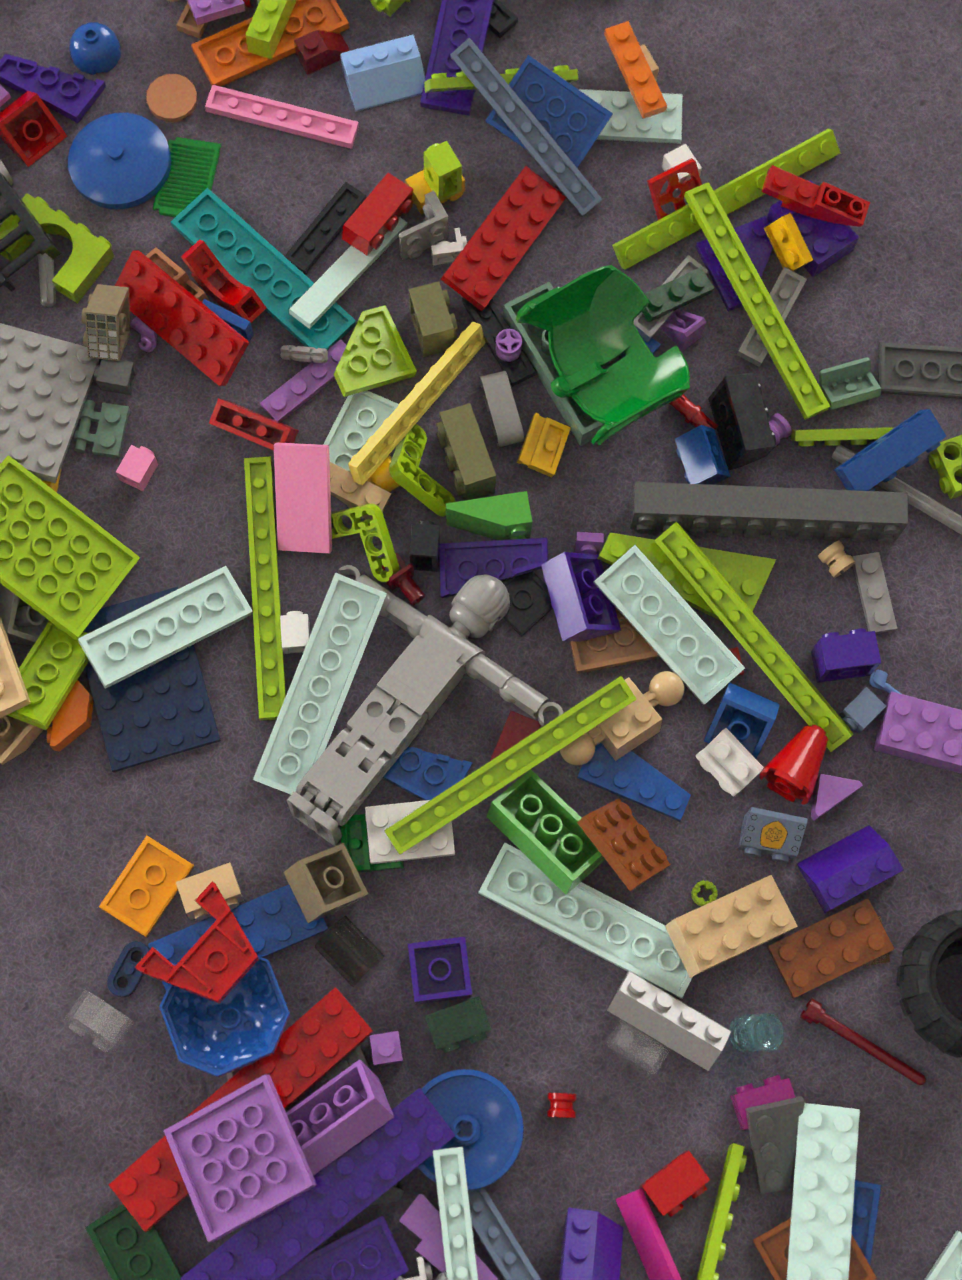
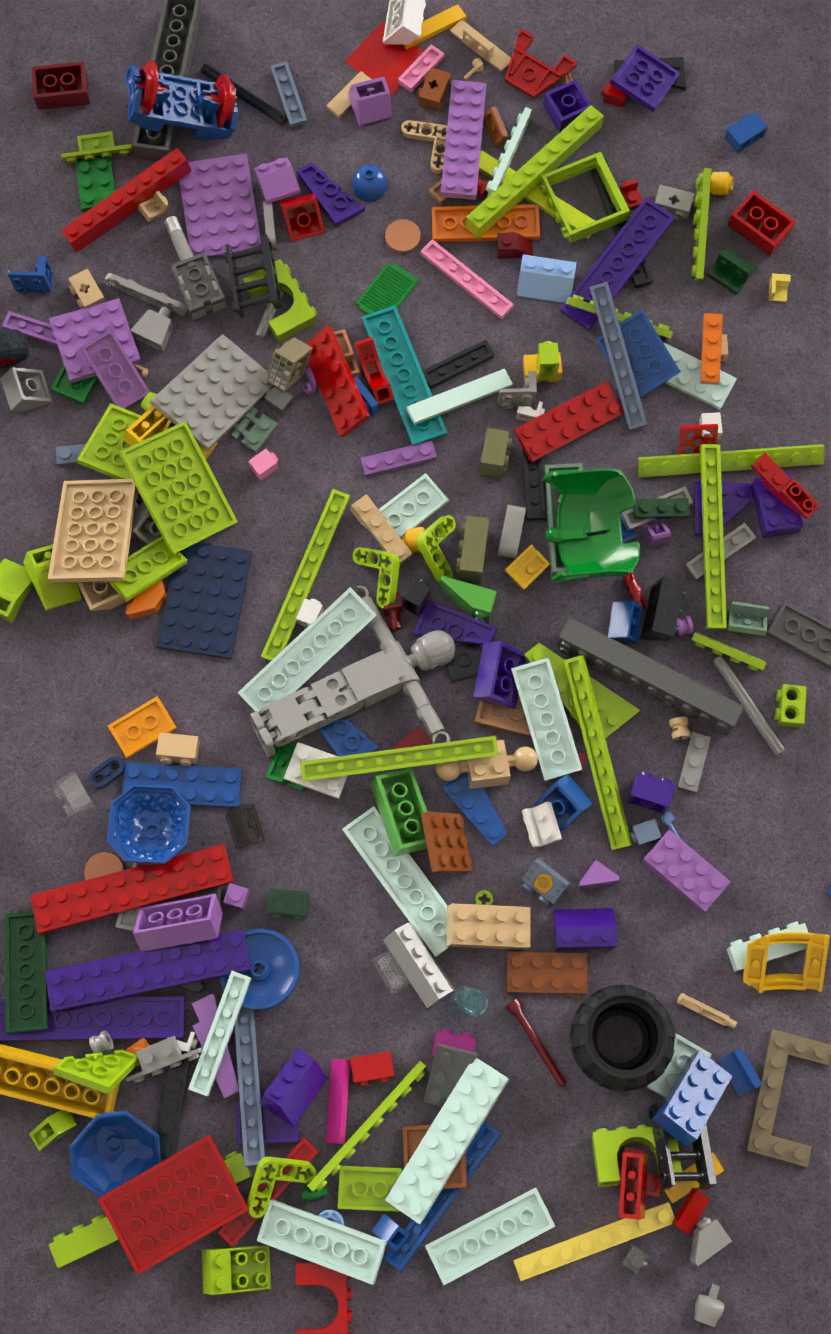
camera: 30 degrees right, 0 degrees up
blue dish [68,113,171,209] -> none
light aqua plate [78,566,253,689] -> none
red wing [135,881,259,1004] -> none
medium lavender plate [164,1074,317,1242] -> none
red brick [209,398,299,450] -> none
bright pink tile [274,443,332,553] -> none
light grey axle [280,345,328,363] -> none
dark tan brick [284,843,368,923] -> none
lime plate [333,305,417,397] -> none
red brick [342,173,414,256] -> none
light yellow plate [348,321,485,485] -> none
dark purple brick [408,936,472,1005] -> none
medium lavender wheel [495,329,522,362] -> none
red wheel [547,1093,576,1118] -> none
medium lavender plate [575,532,604,555] -> none
red cone [759,725,828,805] -> none
yellow plate [764,213,813,271] -> none
blue brick [834,409,946,491] -> none
none -> nougat tile [84,852,124,880]

